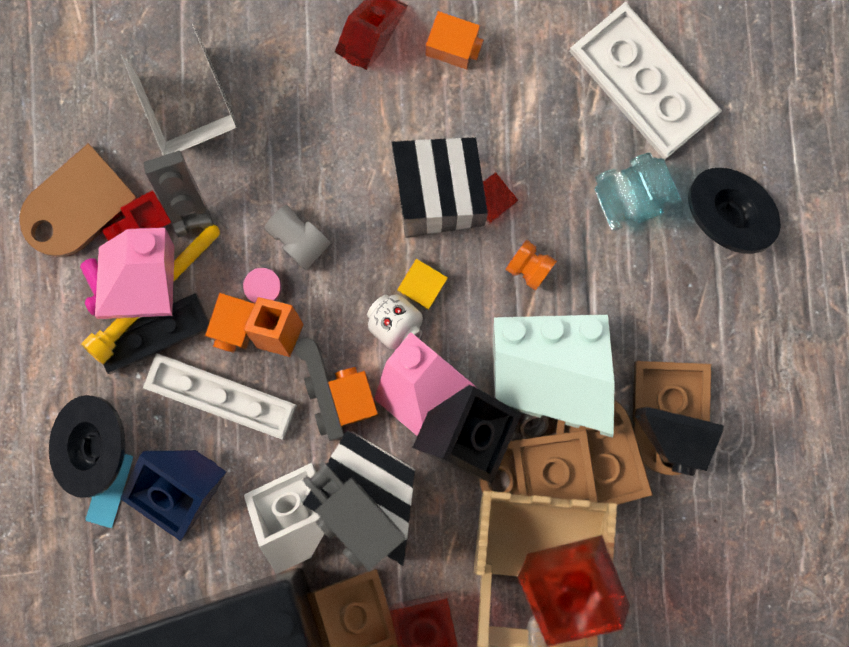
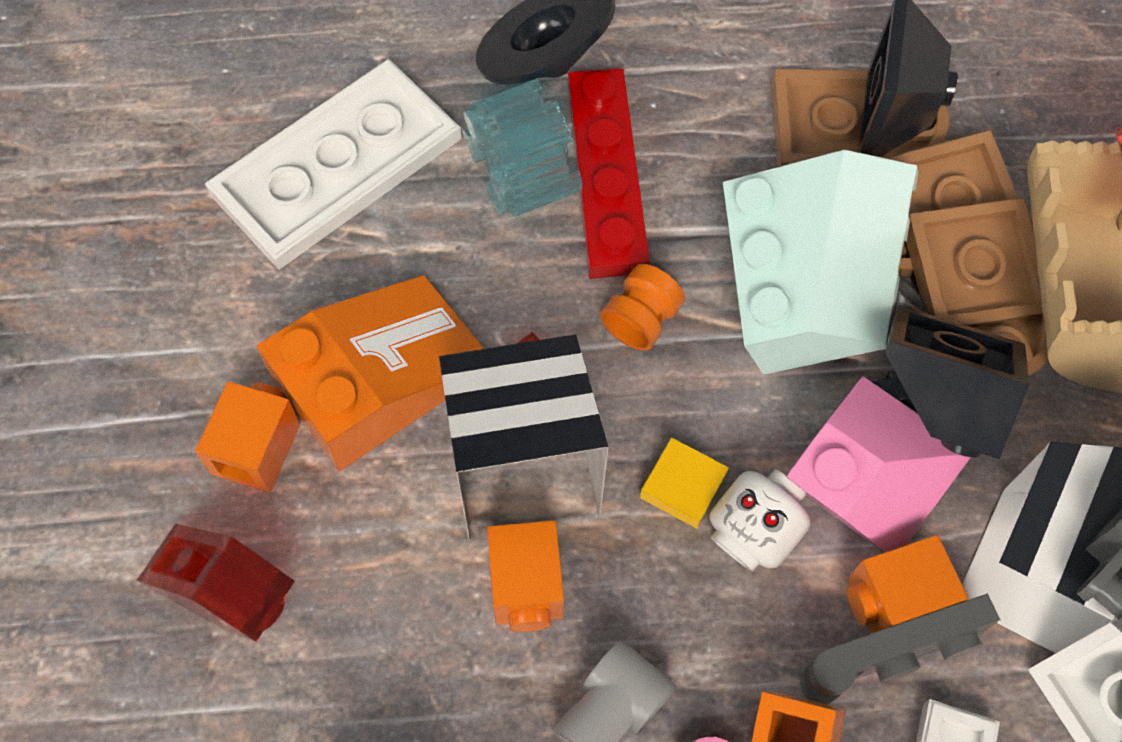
camera: 95 degrees left, 20 degrees down
none -> orange slope [256,275,484,472]
none -> orange brick [487,520,564,632]
none -> red plate [567,68,650,279]

